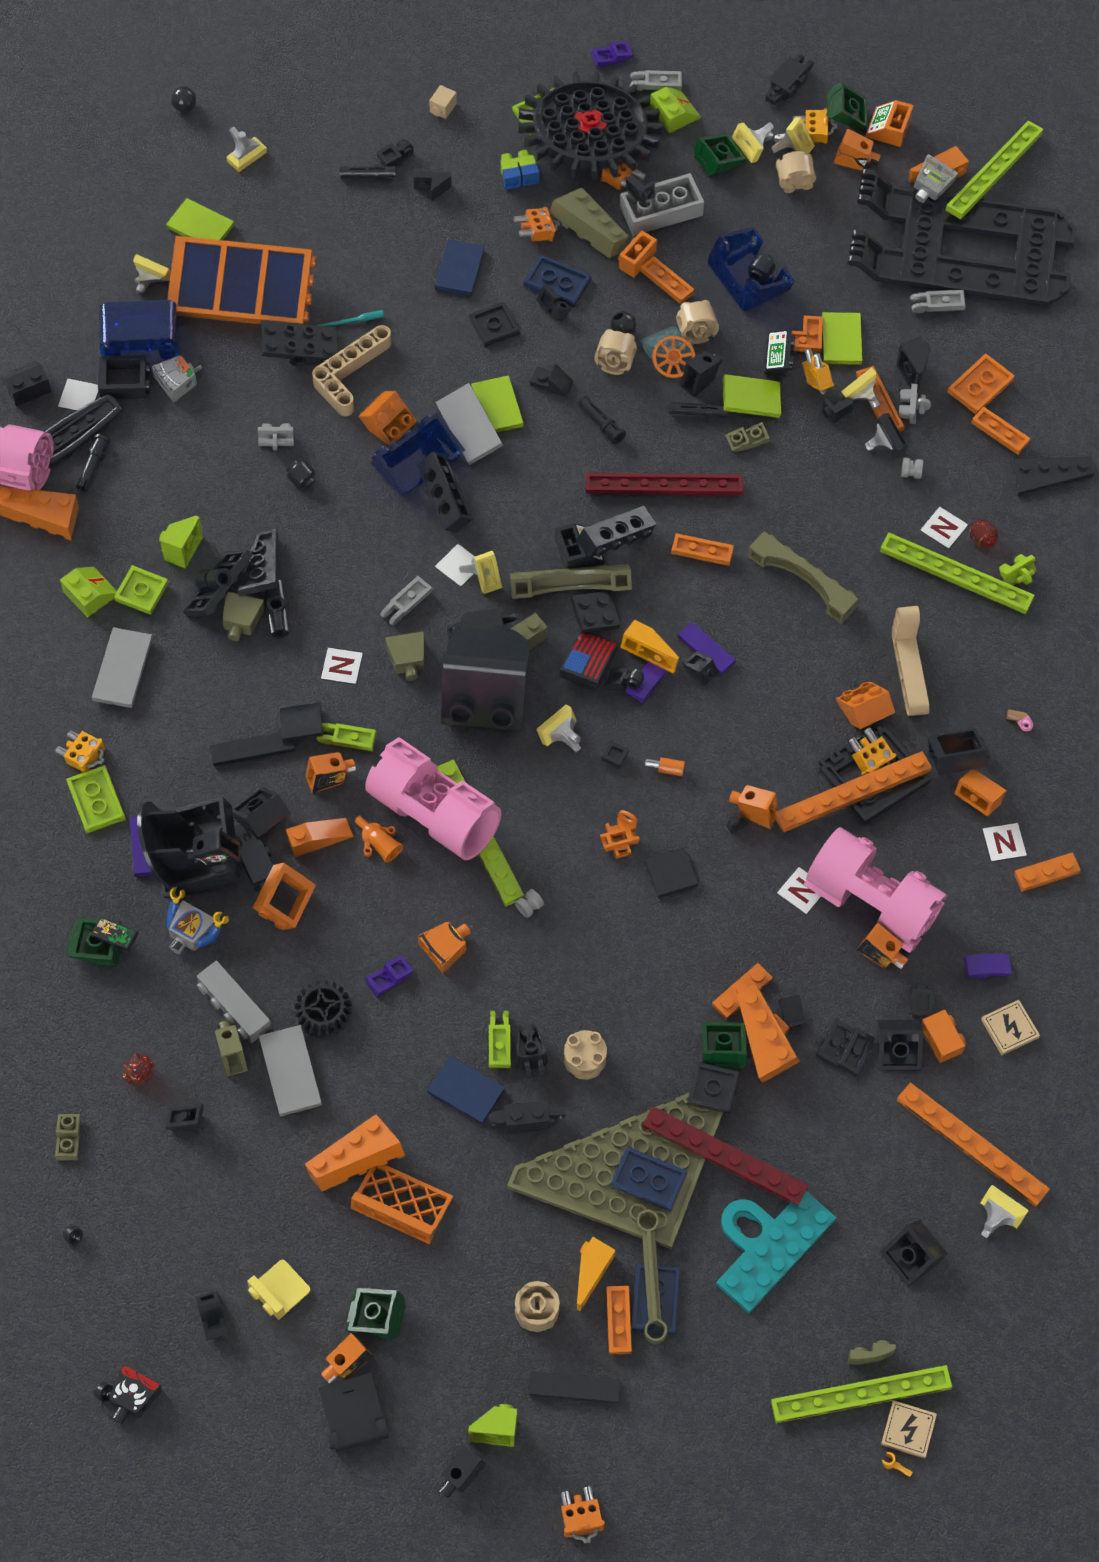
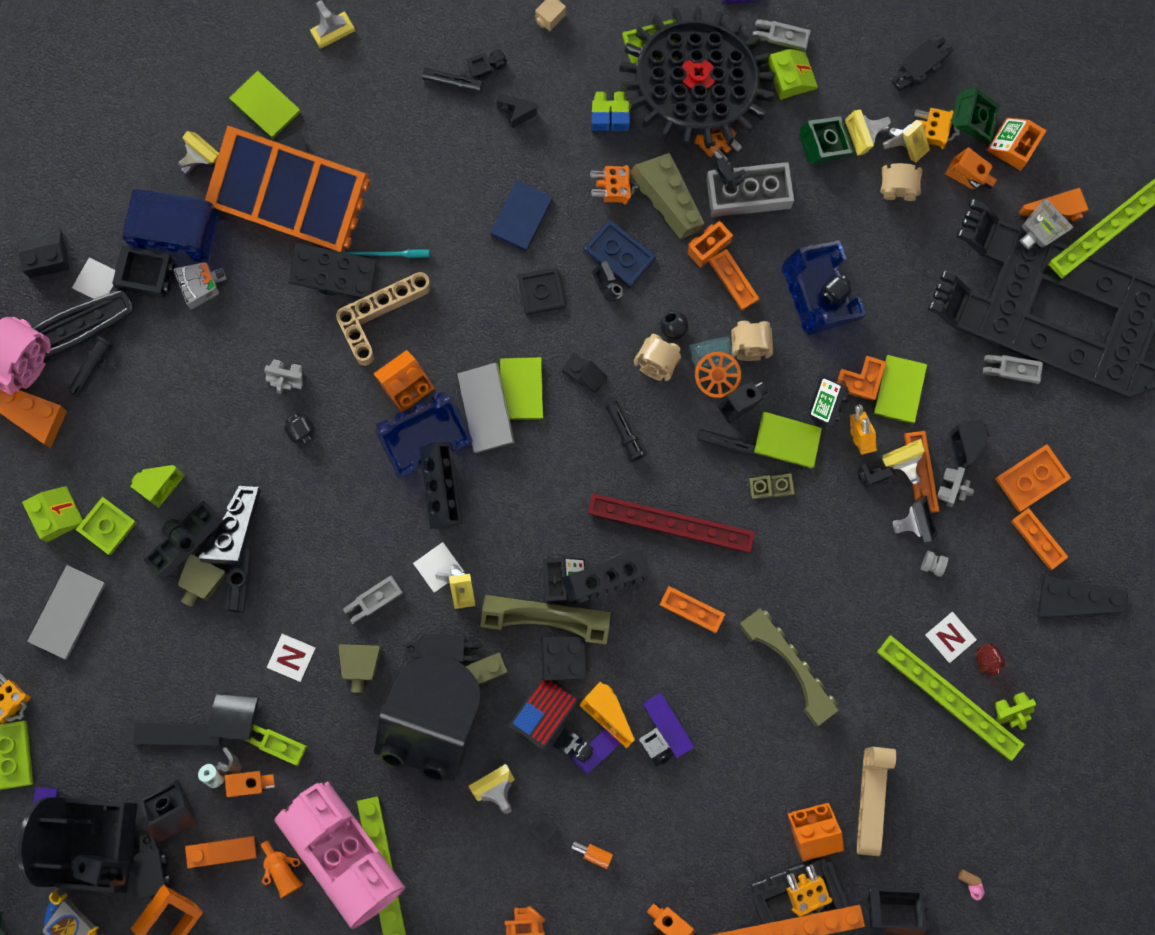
camera: 10 degrees right, 15 degrees up
none -> leg [198,747,242,788]

